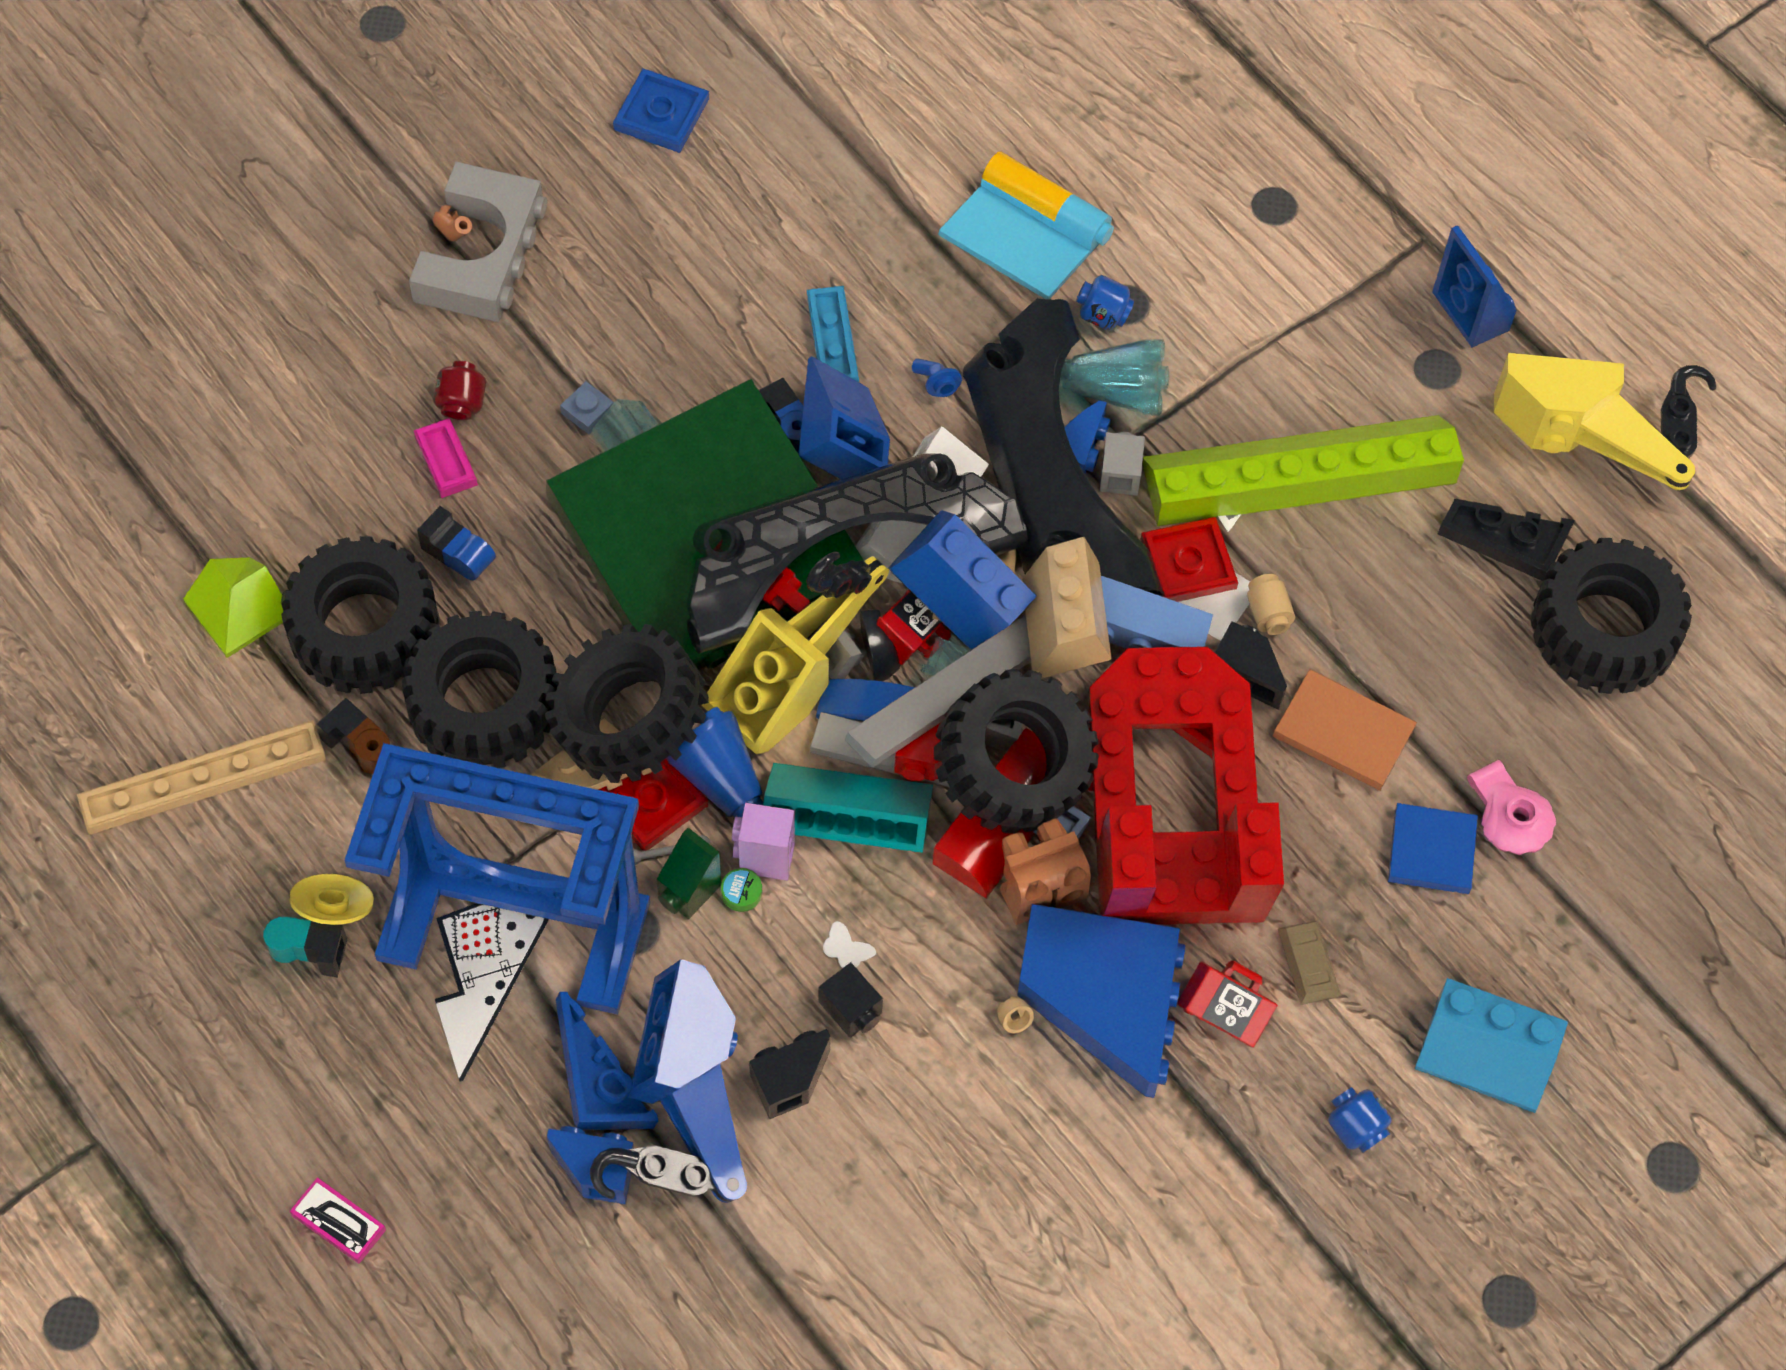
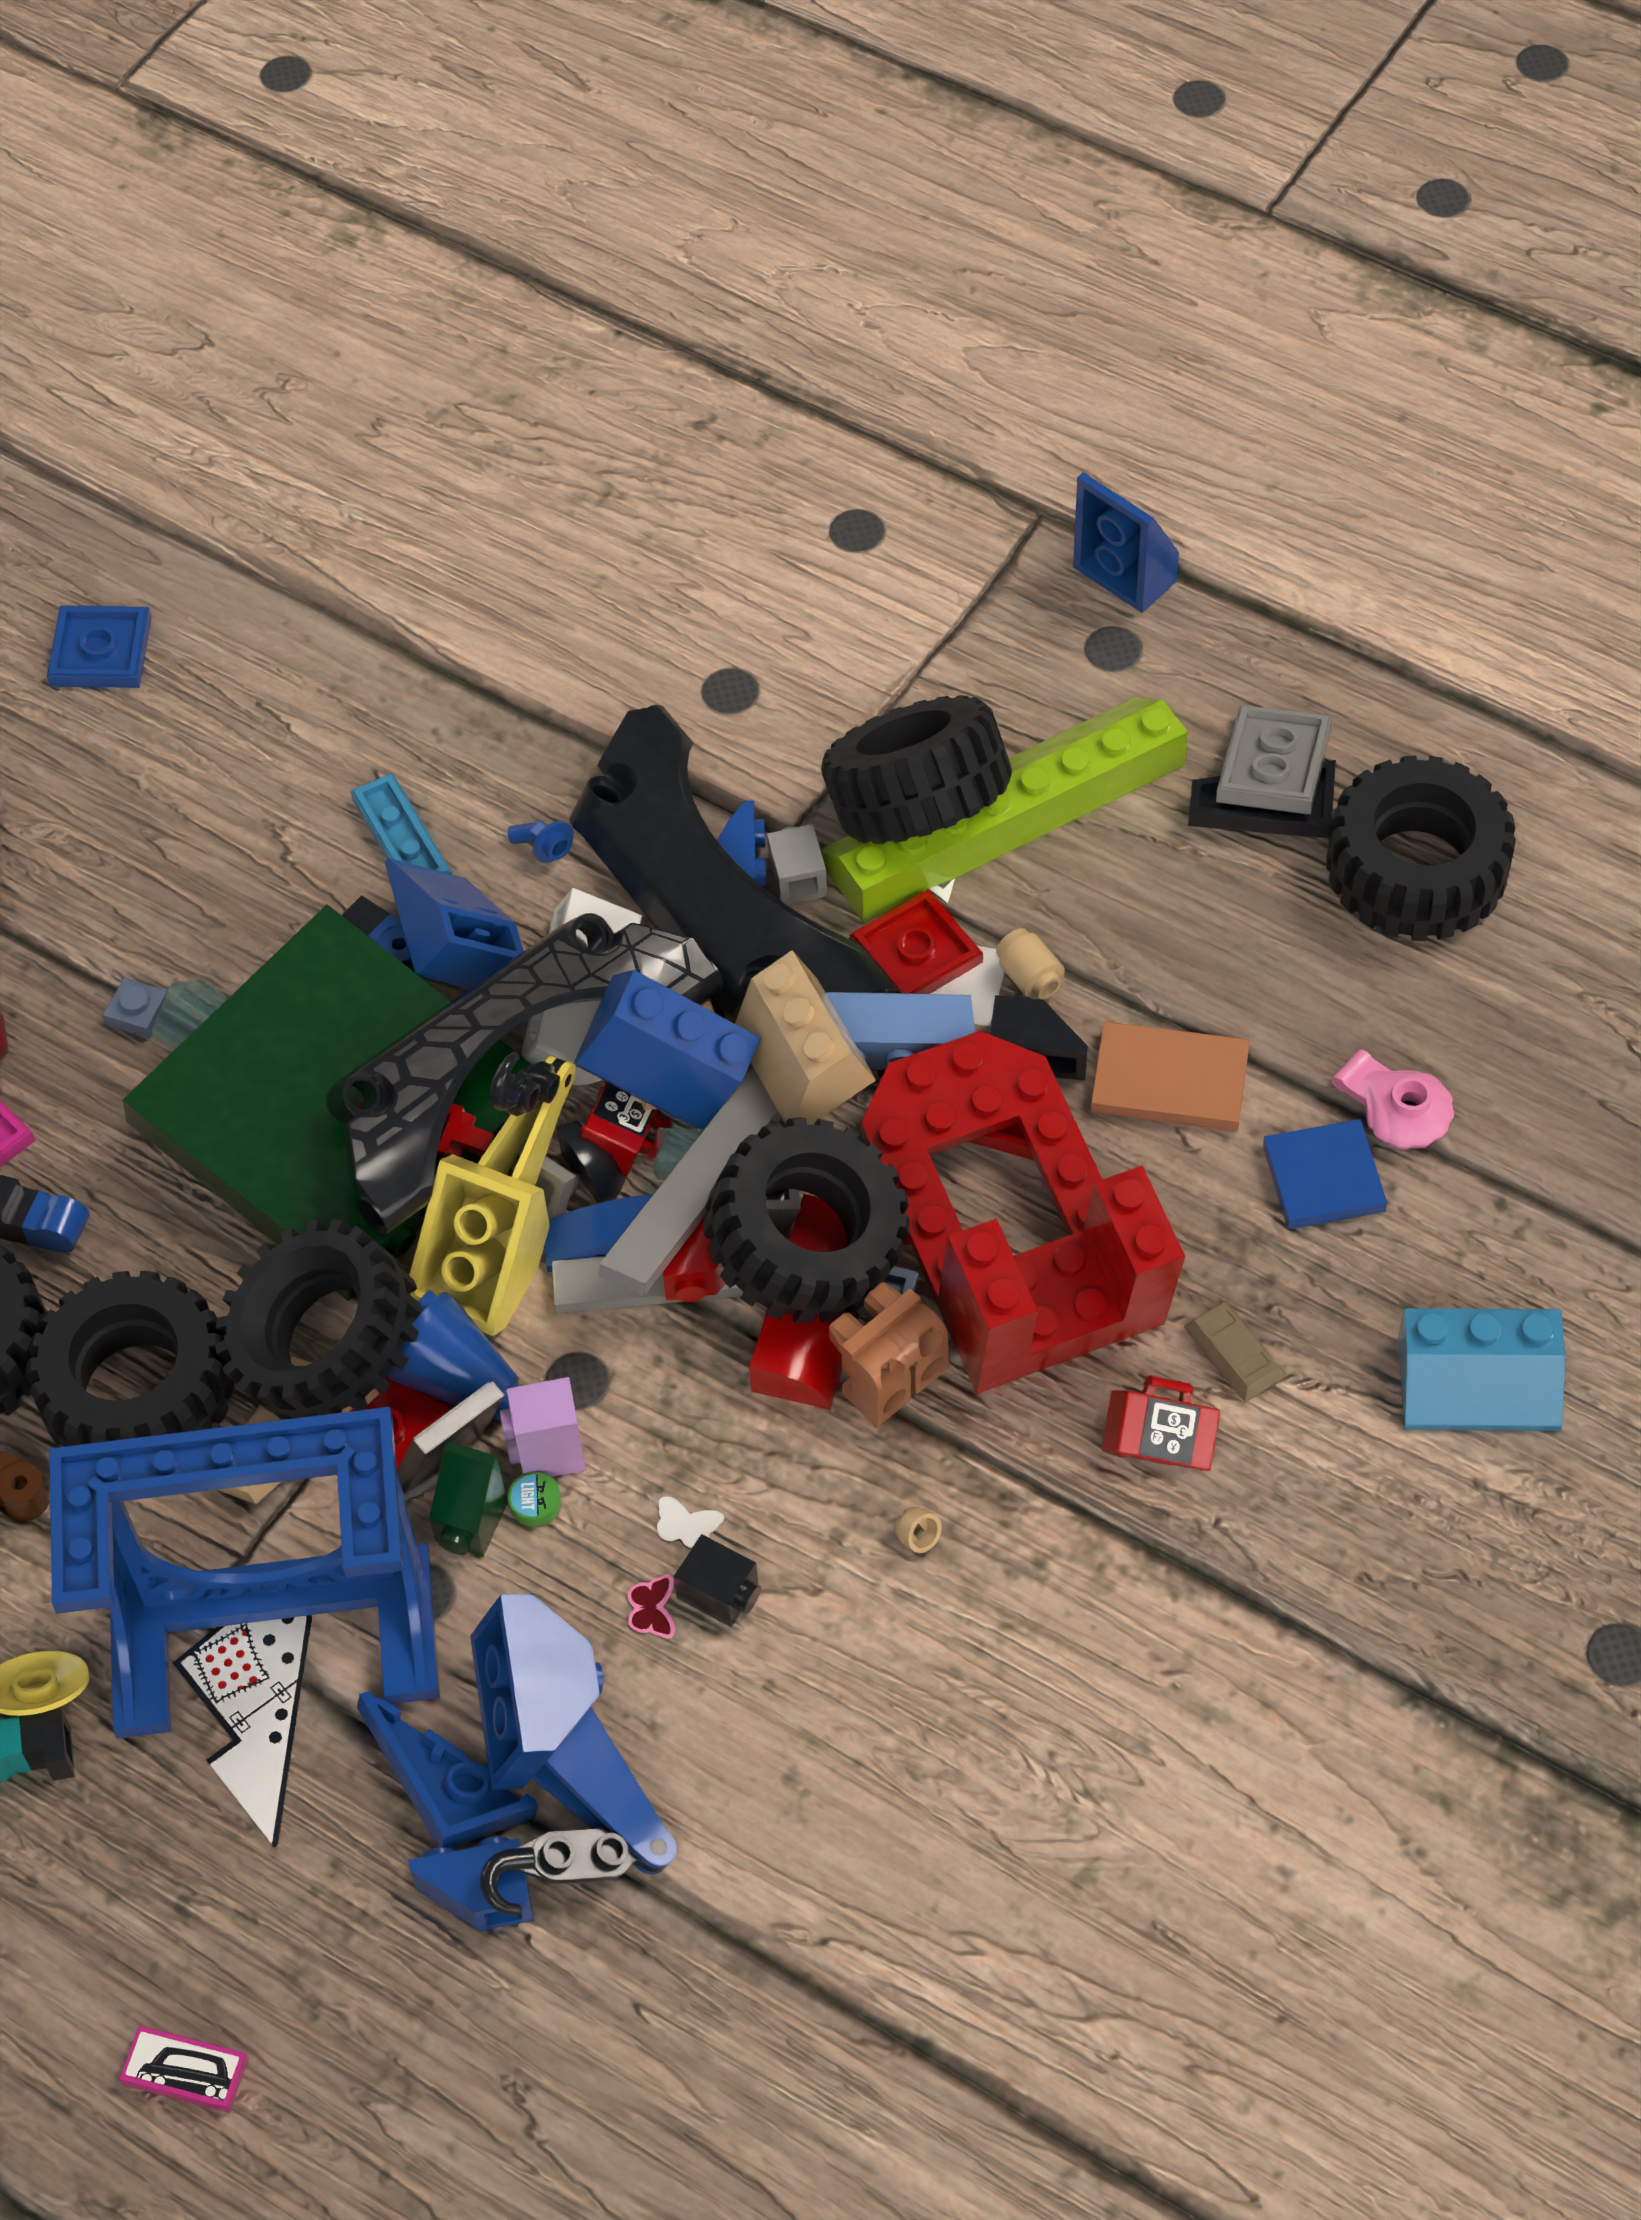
camera: 15 degrees left, 5 degrees down
black slope [749,1029,830,1119] -> none
teal brick [763,763,933,853] -> none
medium azure door [938,151,1114,299] -> none
blue slope [1017,904,1185,1098] -> none
clear light blue cone [1061,339,1169,416] -> none
blue head [1076,275,1134,331] -> none
blue head [1328,1087,1392,1153] -> none
light yellow slope [1494,353,1716,490] -> none
none -> black tile [397,1381,505,1493]
none -> dark red sticker [627,1574,676,1639]
none -> black tyre [821,695,1012,844]
none -> light grey tile [1216,705,1332,815]

